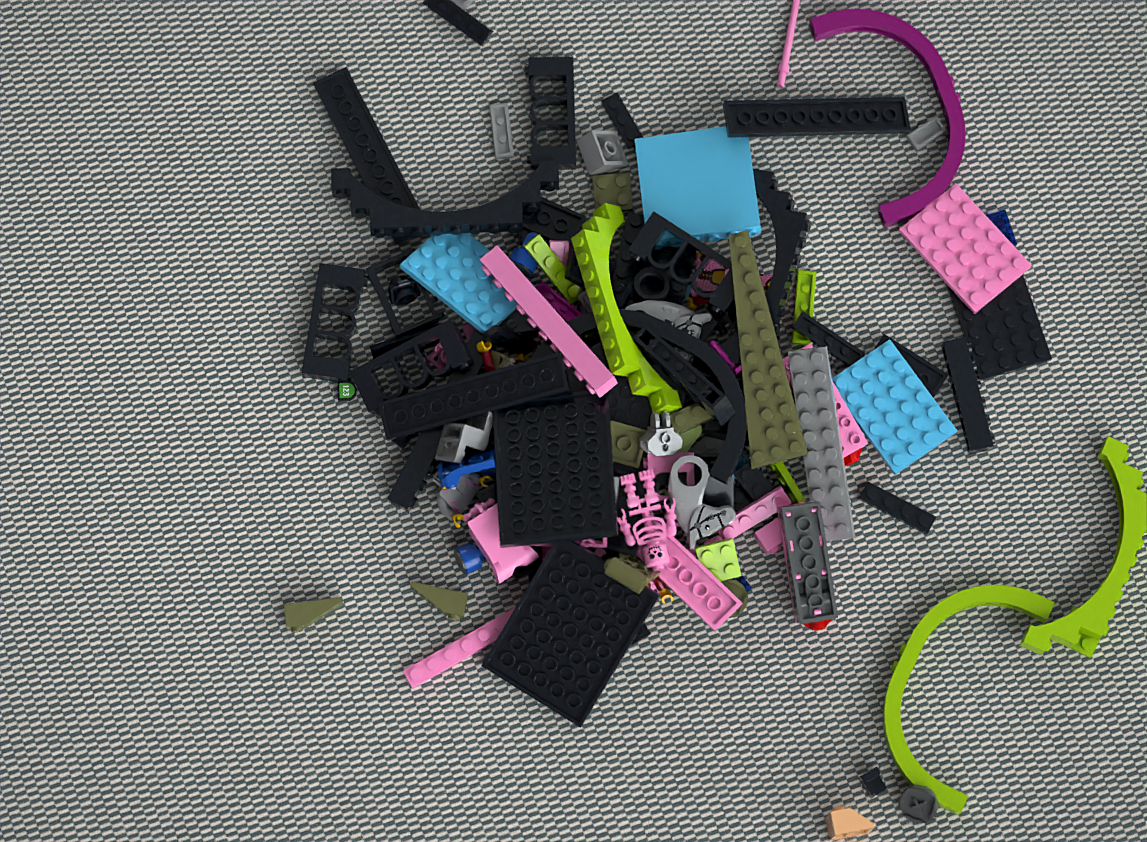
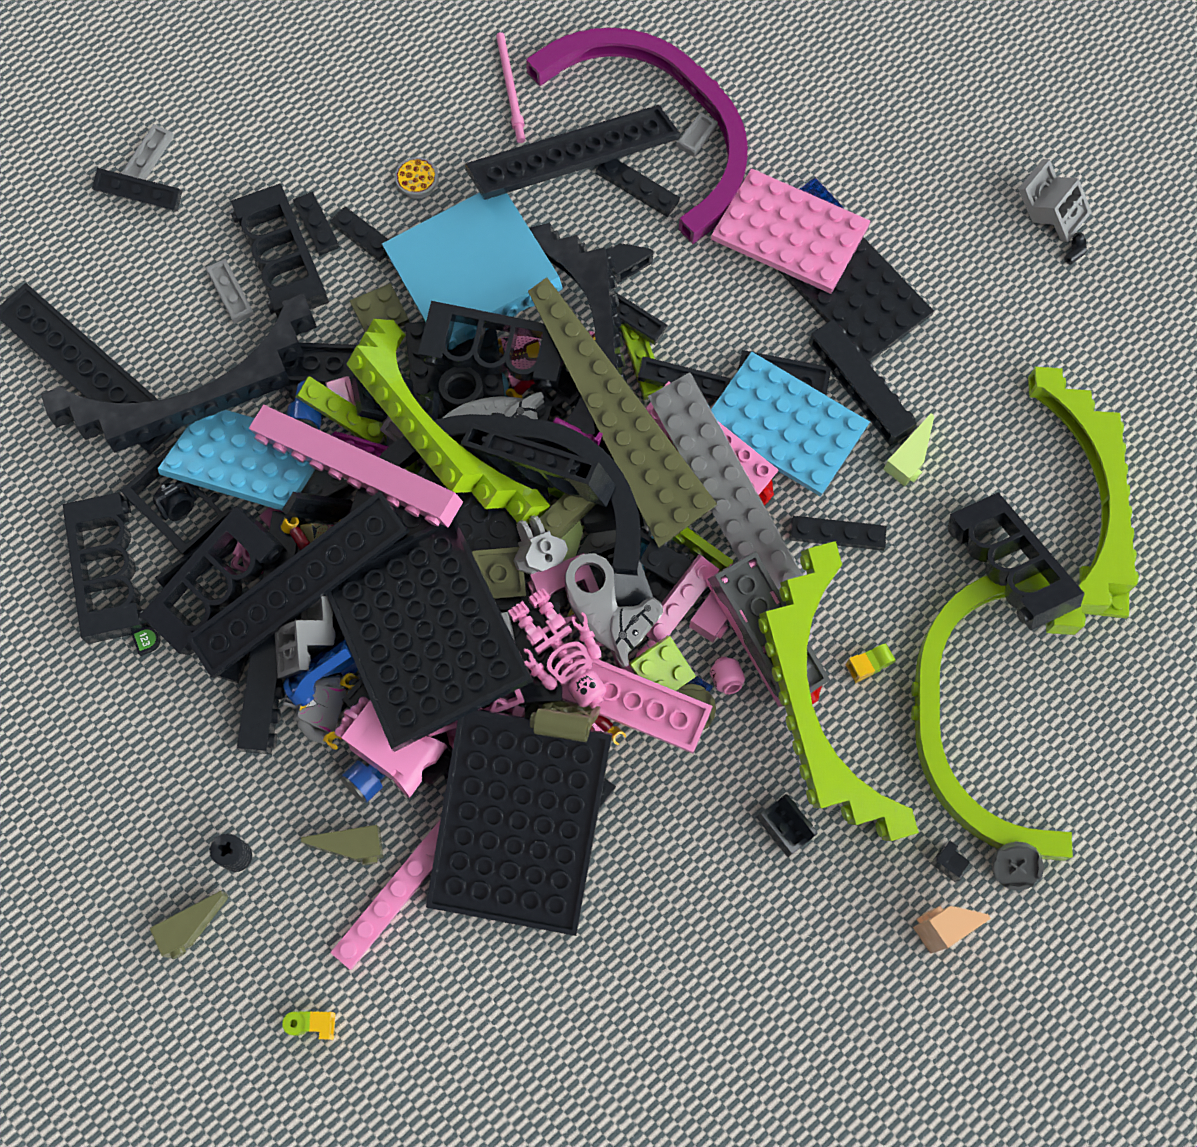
camera: 20 degrees left, 5 degrees down
light grey slope [577,131,629,175] -> none
none -> black piece [209,833,253,872]
none -> leg [282,1011,335,1040]
none -> black plate [292,191,340,256]
none -> tile [395,157,439,199]
none -> black plate [596,159,680,217]
none -> black slope [606,243,654,284]
none -> black tile [614,291,668,345]
none -> bright pink head [710,657,745,694]
none -> black bracket [756,794,818,858]
none -> lime arch [758,541,919,841]
none -> leg [845,643,896,683]
none -> yellowish green slope [883,413,934,487]
none -> black fence [948,492,1084,630]

